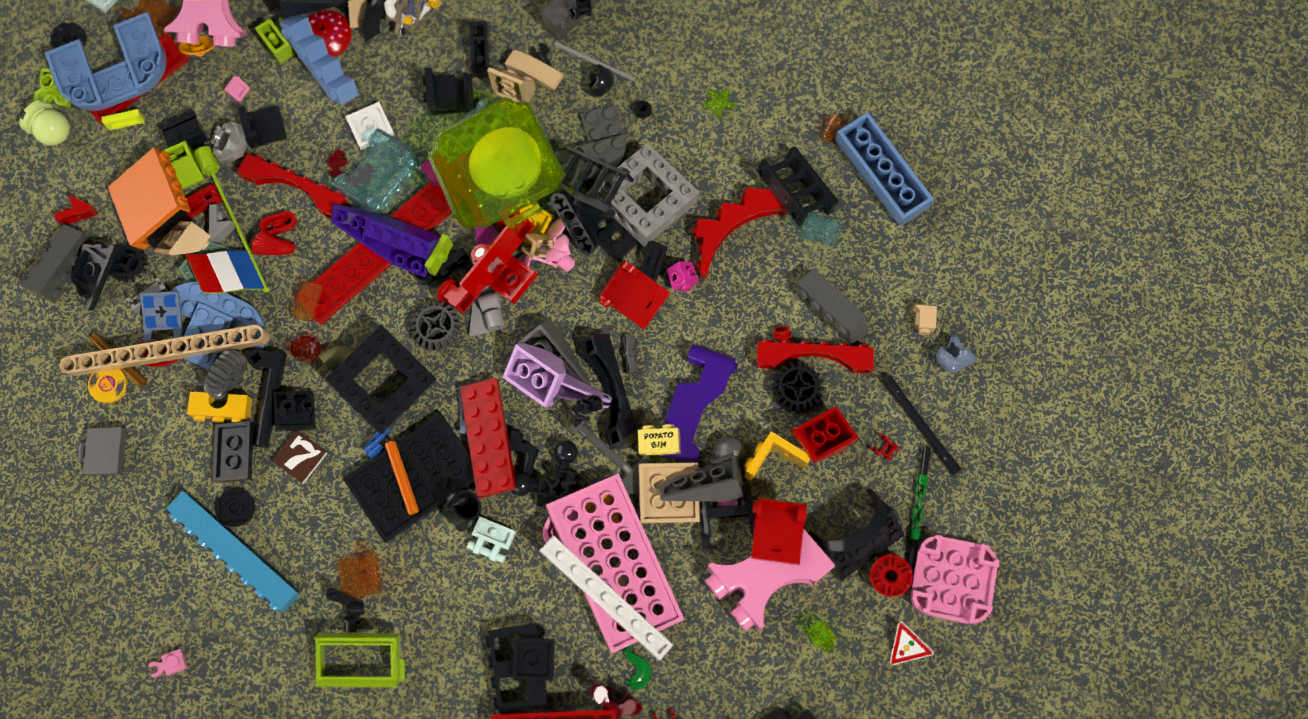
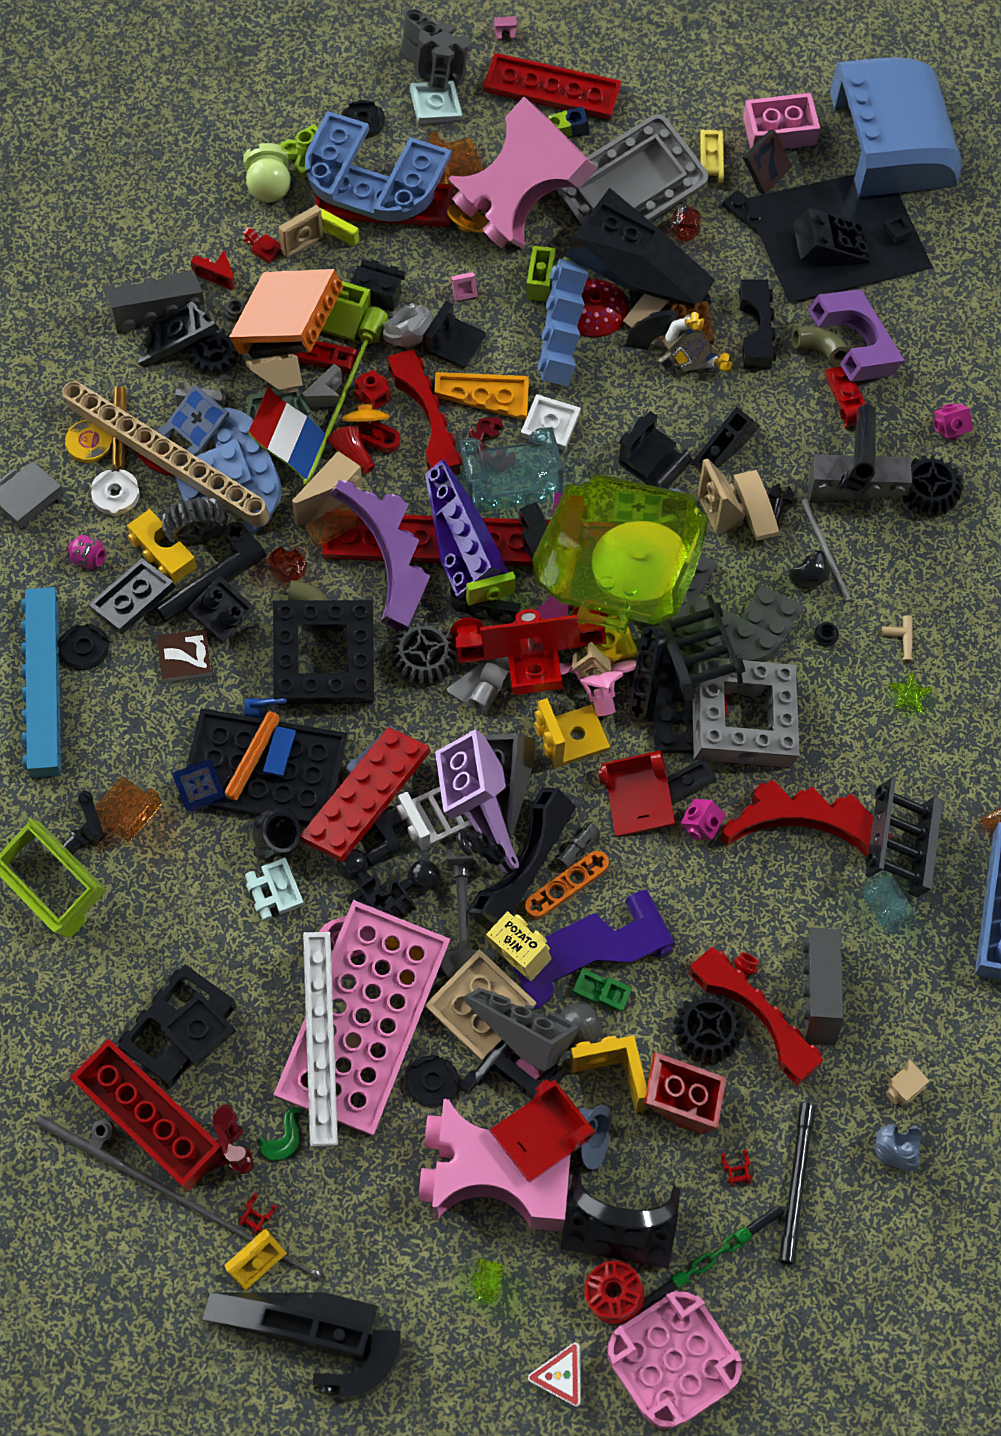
camera: 40 degrees right, 10 degrees down
none -> dark pink head [68,535,106,570]
none -> white plate [91,470,140,517]
none -> piece [172,759,226,813]
none -> dark grey plate [224,298,246,321]
none -> red plate [243,227,281,264]
none -> blue piece [263,726,296,777]
none -> tan tile [278,205,323,258]
none -> tan slope [292,451,363,526]
none -> medium lavender arch [330,480,430,631]
none -> light orange dish [342,404,390,422]
none -> red brick [354,369,391,410]
none -> white plate [396,787,473,851]
none -> black tile [406,1055,459,1108]
none -> light orange wing [434,372,529,421]
none -> black slope [519,501,550,582]
none -> orange beam [525,851,609,920]
none -> yellow bracket [534,698,610,768]
none -> green slope [571,968,632,1012]
none -> sand blue piece [579,1105,612,1170]
none -> tan piece [881,615,913,663]

